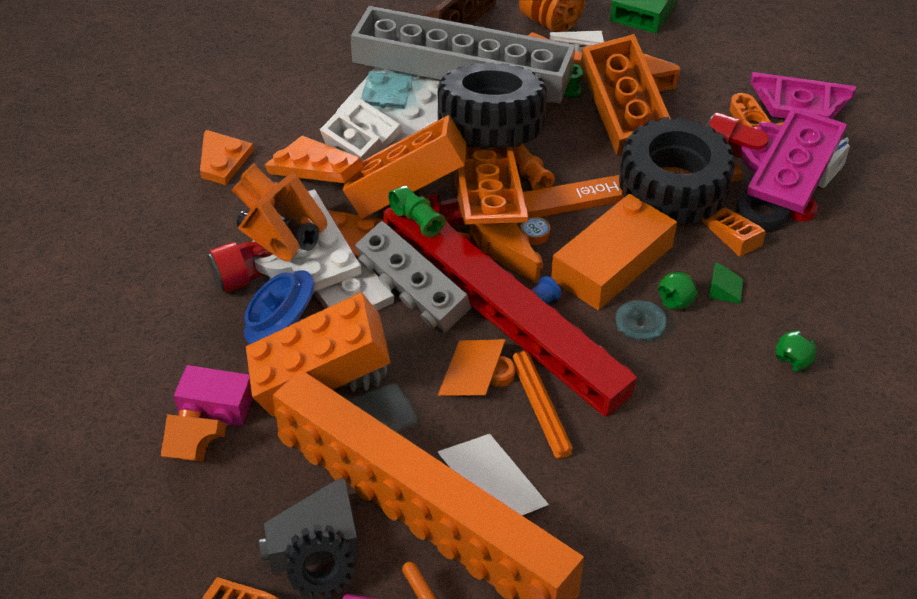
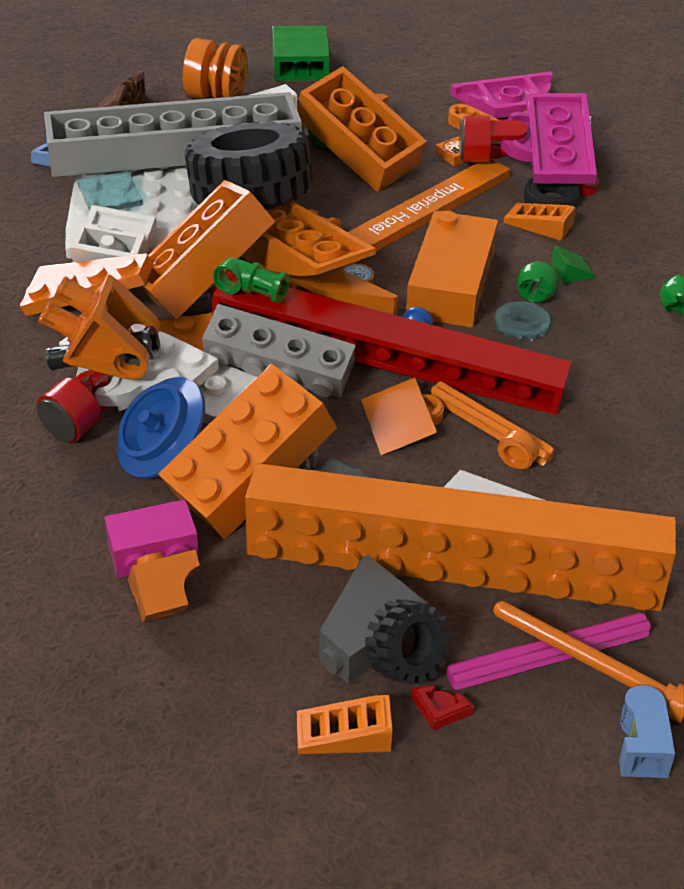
camera: 30 degrees left, 5 degrees down
black tyre [619,117,735,225] -> none
none -> orange tile [498,430,538,470]

